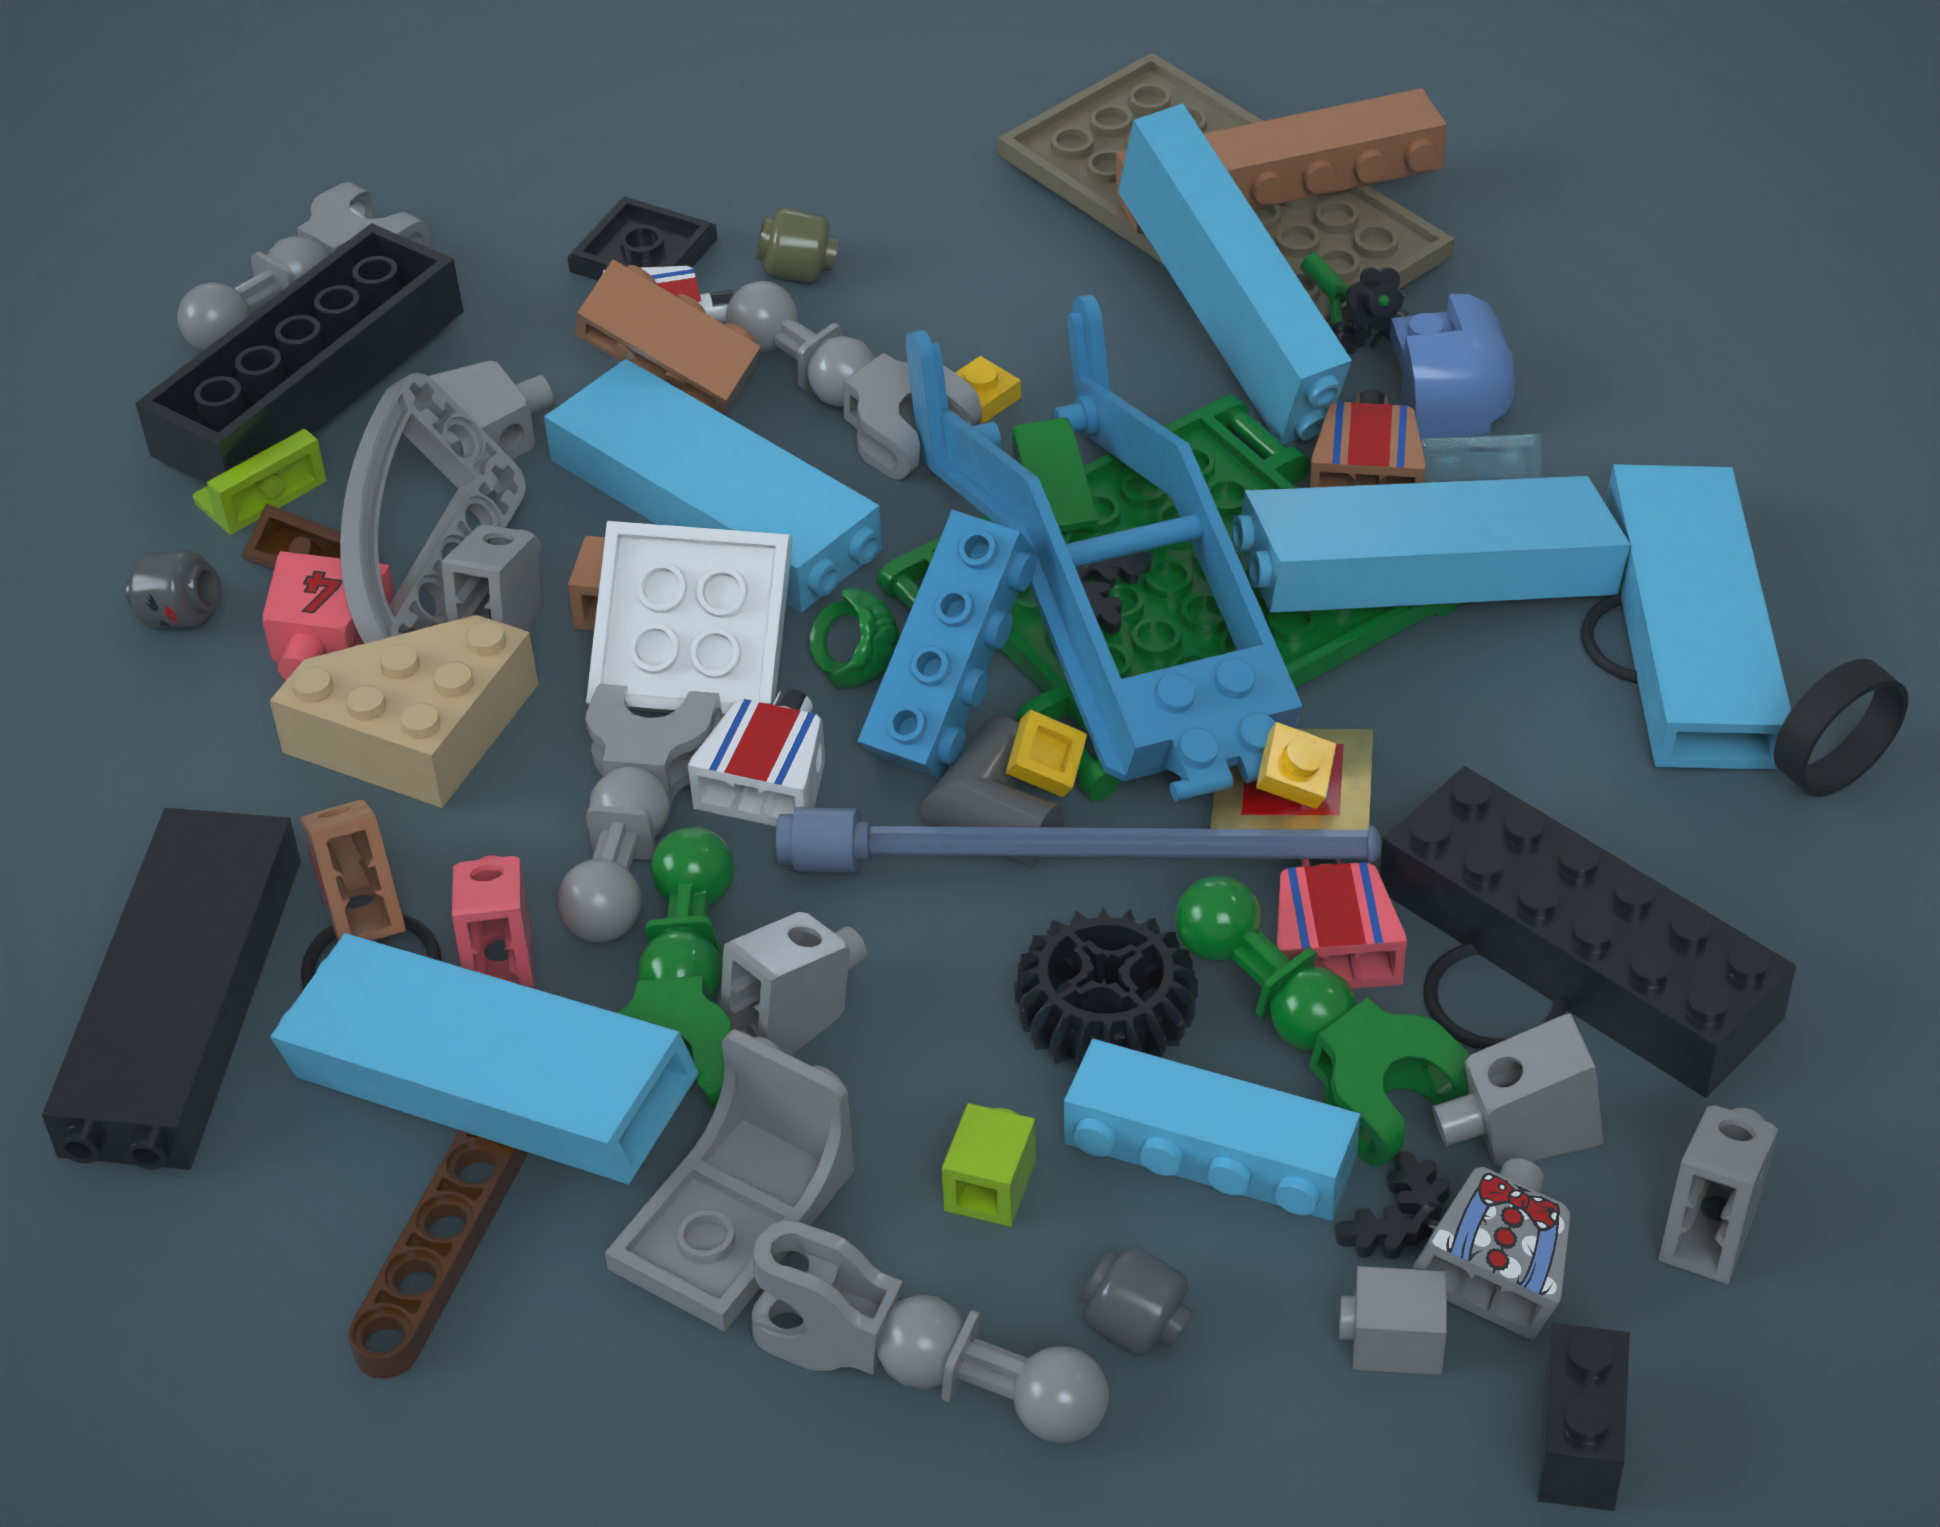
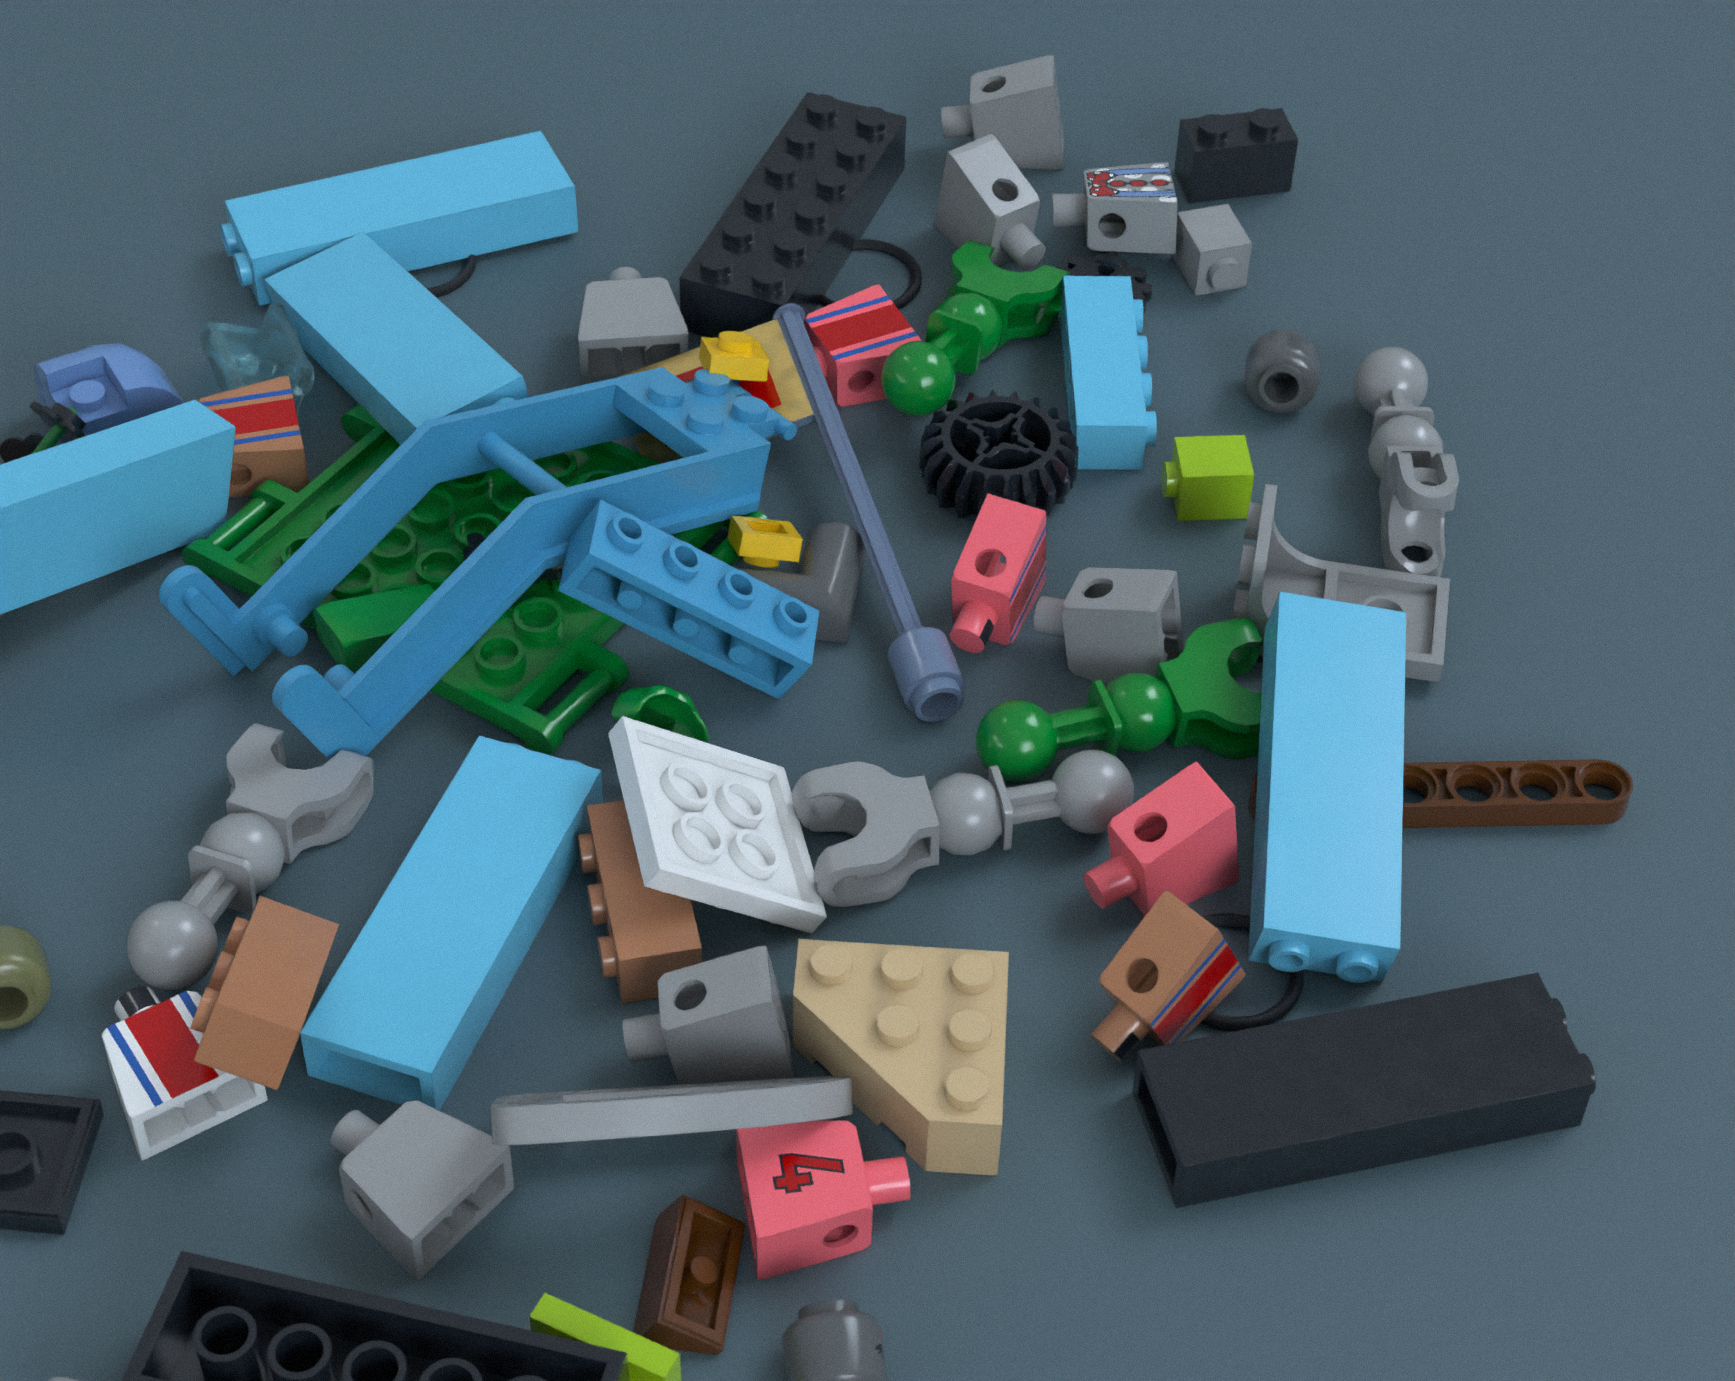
camera: 115 degrees left, 0 degrees up
white torso [688,689,825,827] -> none
yellow plate [955,356,1021,424] -> none
black tyre [1773,659,1909,797] -> none
none -> light grey torso [578,267,689,385]
none -> coral torso [950,494,1046,653]

